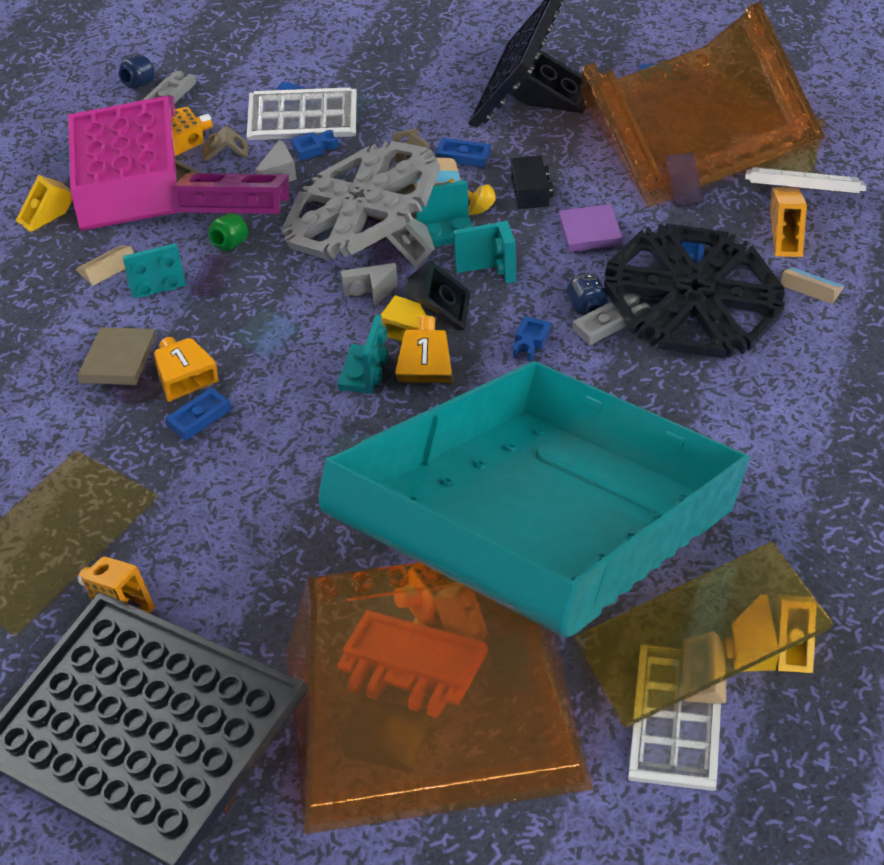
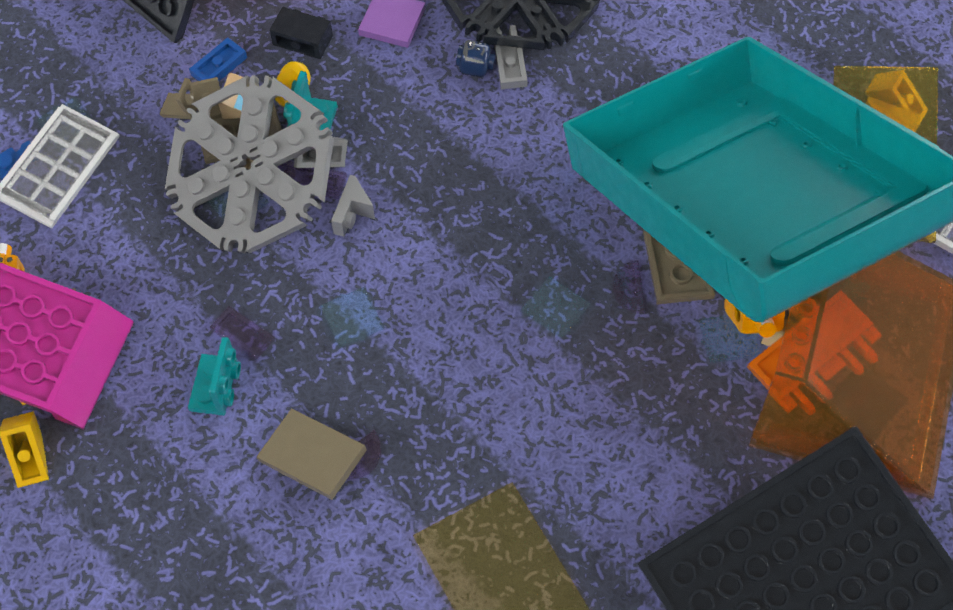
camera: 65 degrees left, 15 degrees up
tan slope [76,245,134,286] -> none
light orange torso [78,556,155,613] -> none
light orange torso [154,337,219,402] -> none
blue plate [165,387,232,441] -> none
magenta window [172,173,290,214] -> none
dark tan bracket [203,125,248,160] -> none
green head [208,213,248,251] -> none
light grey slope [255,140,297,182] -> none
blue plate [291,130,339,161] -> none
teal bracket [337,315,389,394] -> none
yellow slope [381,296,426,342] -> none
light orange torso [396,315,453,383] -> none
black slope [405,260,471,330] -> none
teal bracket [454,221,516,283] -> none
blue plate [513,316,551,362] -> none

